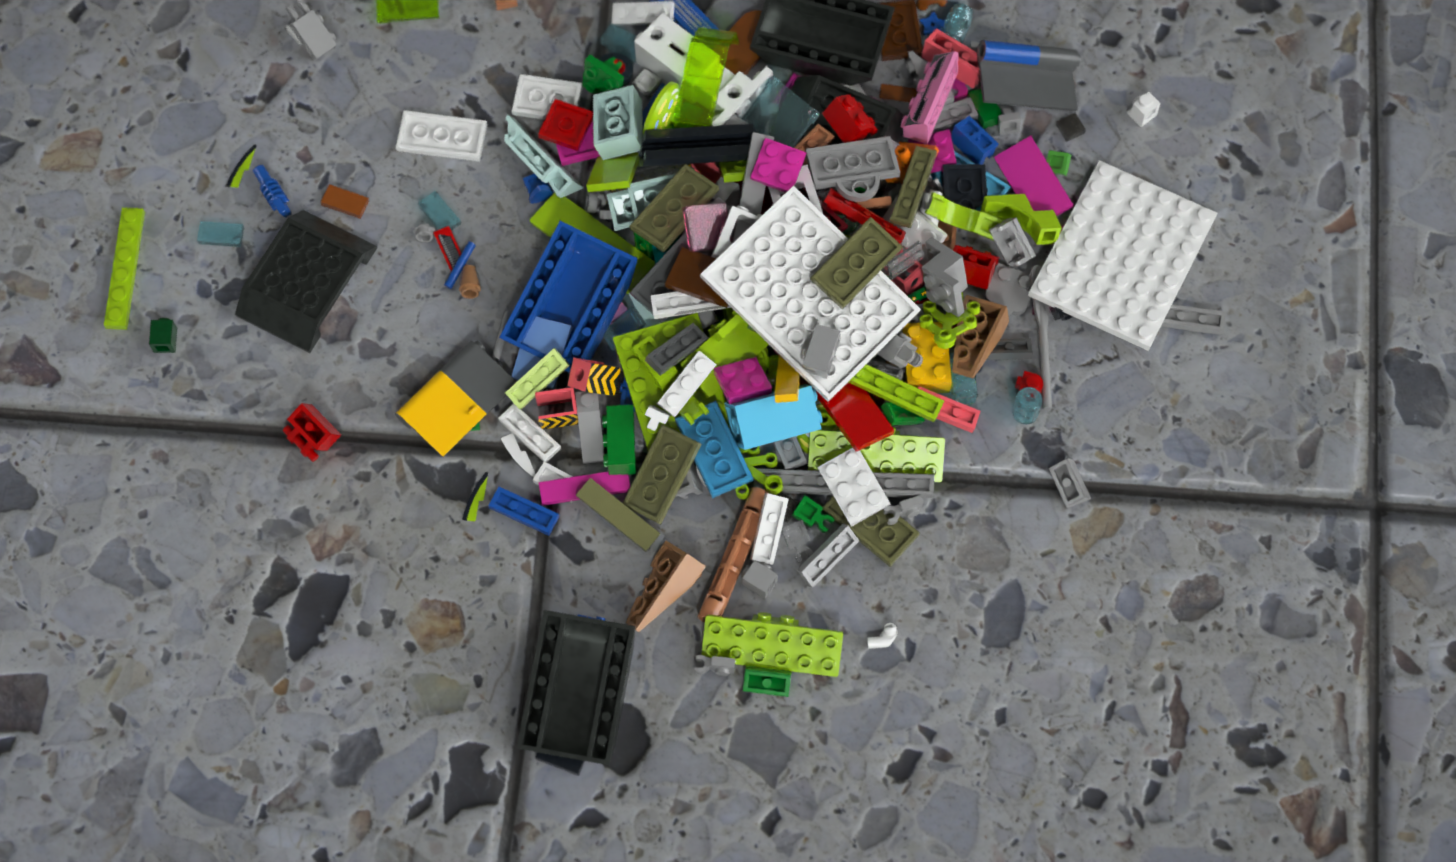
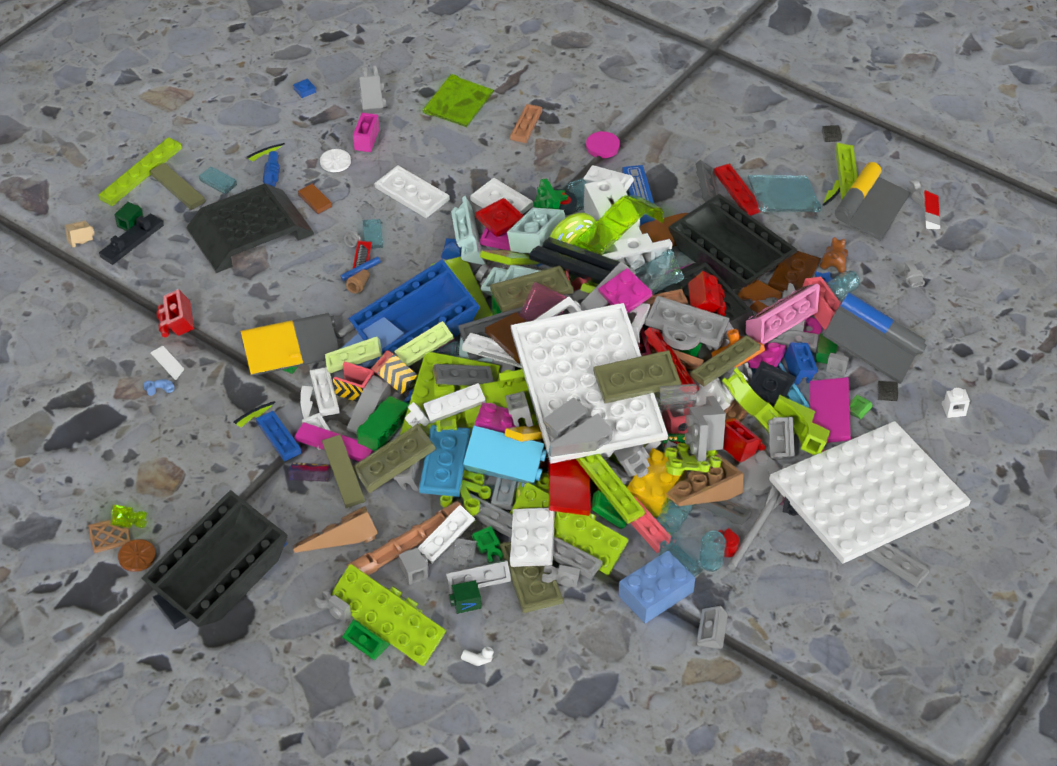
camera: 30 degrees right, 20 degrees down
none -> tan brick [65,220,95,247]
none -> medium nougat window [88,516,130,553]
none -> black hinge [99,213,164,265]
none -> clear neon green plate [110,504,147,528]
none -> dark orange wheel [118,539,156,572]
none -> medium blue arm [143,379,175,396]
none -> olive tile [150,163,205,210]
none -> white sticker [151,346,184,380]
none -> clear purple slope [288,463,331,482]
none -> blue plate [293,78,316,98]
none -> white wheel [320,149,351,172]
none -> dark pink brick [353,113,379,152]
none -> yellowish green plate [394,321,454,367]
none -> dark green brick [449,580,481,614]
none -> light grey hinge [505,391,533,427]
none -> light grey slope [549,413,613,457]
none -> medium blue brick [619,551,695,624]
none -> clear light blue hinge [659,536,703,577]
none -> dark orange tile [737,280,782,301]

